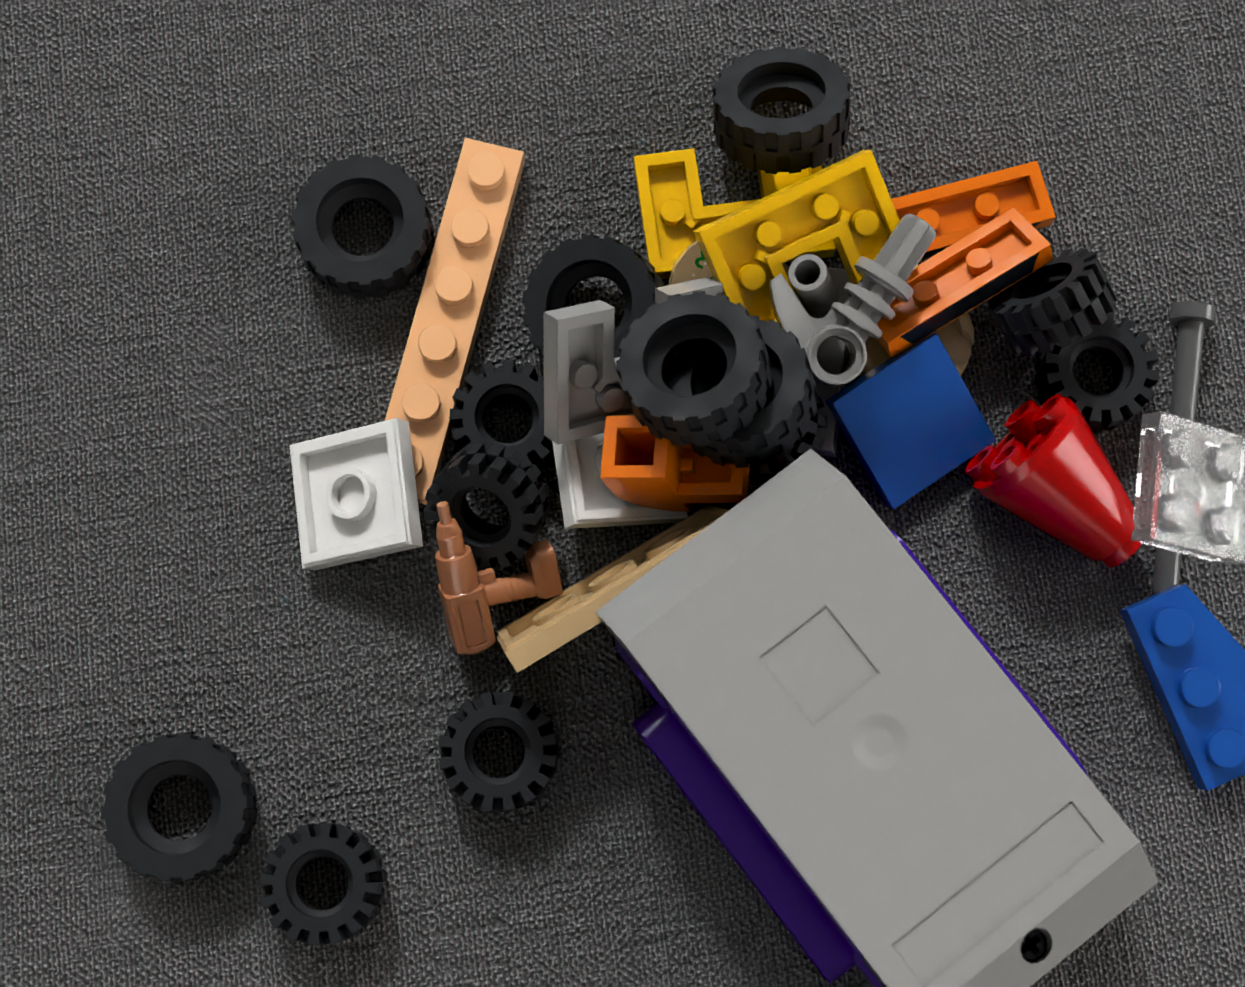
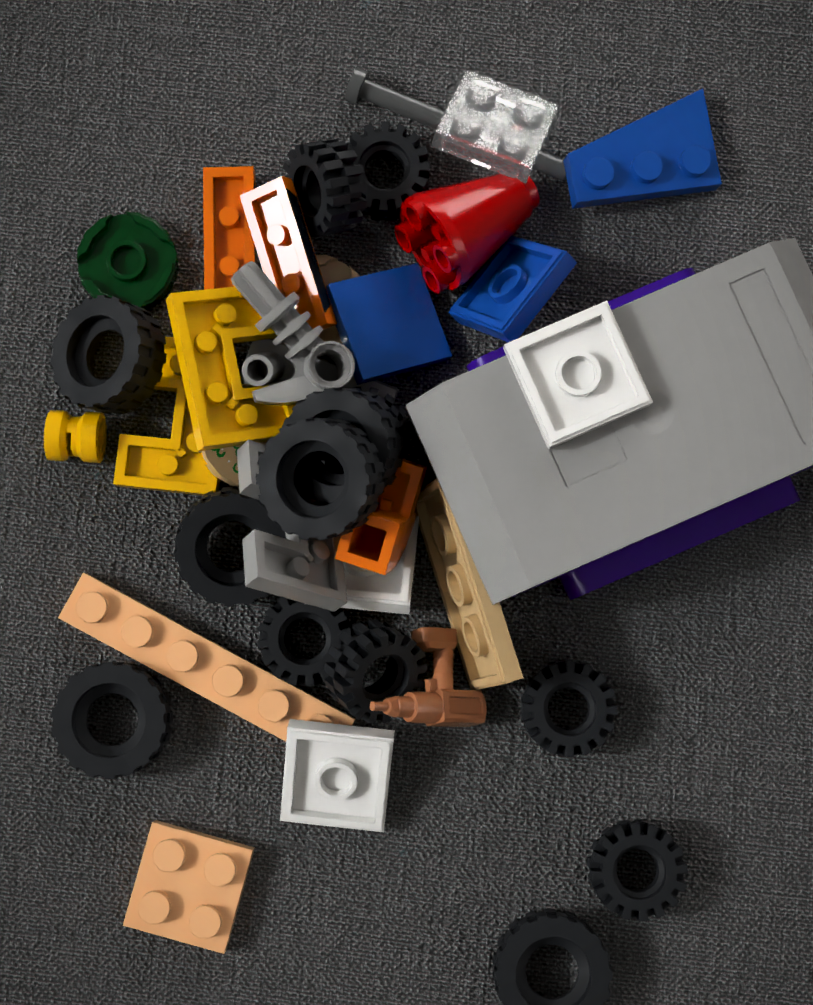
camera: 75 degrees left, 5 degrees up
none -> yellow wheel [44,410,107,463]
none -> dark green tile [77,212,178,310]
none -> light nougat plate [123,820,255,954]
none -> blue tile [448,236,577,342]
none -> white tile [503,301,653,449]

